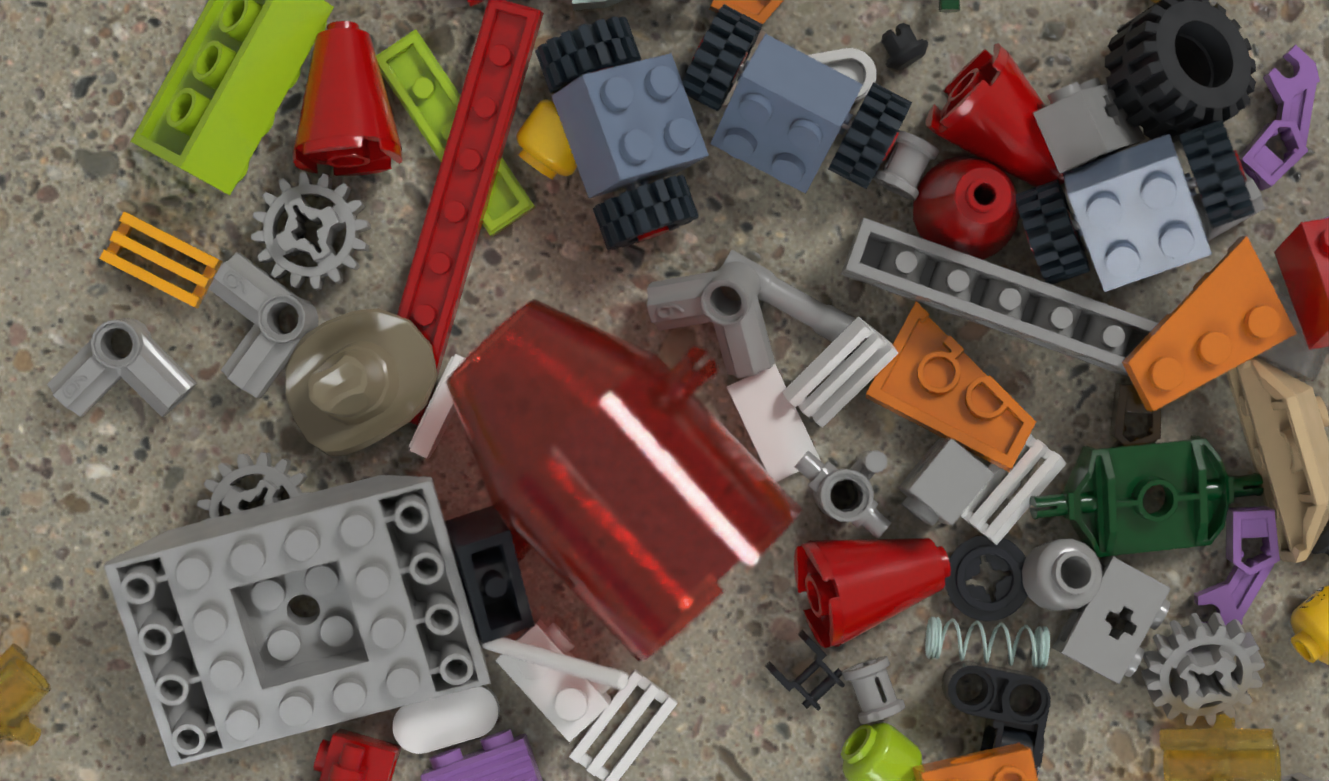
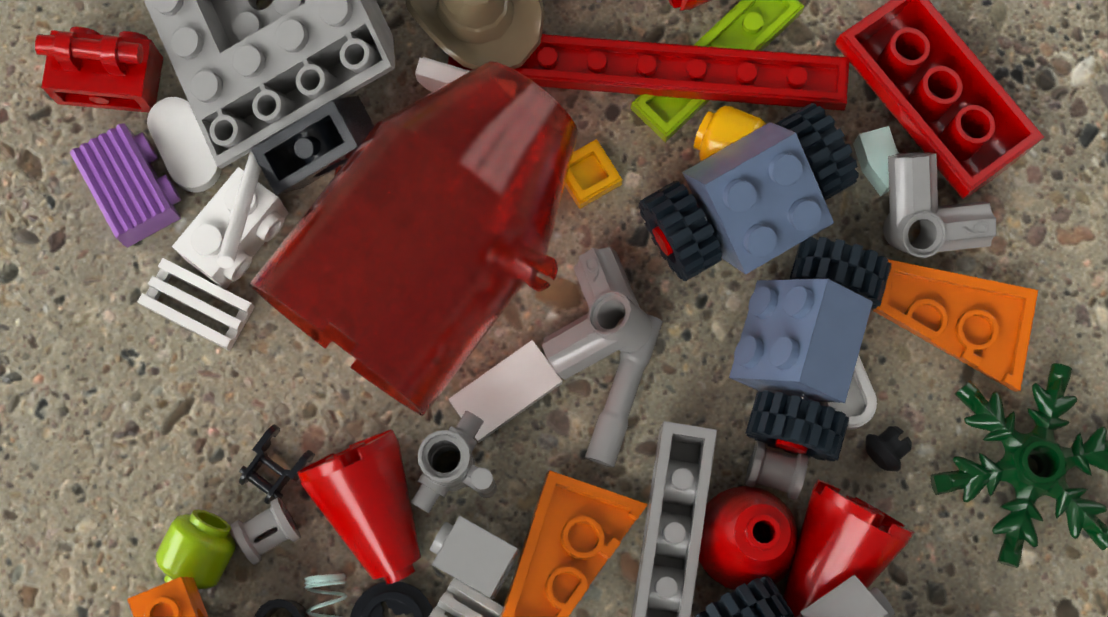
camera: 80 degrees right, 10 degrees down
white tile [783,316,898,428] -> none
none -> yellow tile [554,139,623,209]

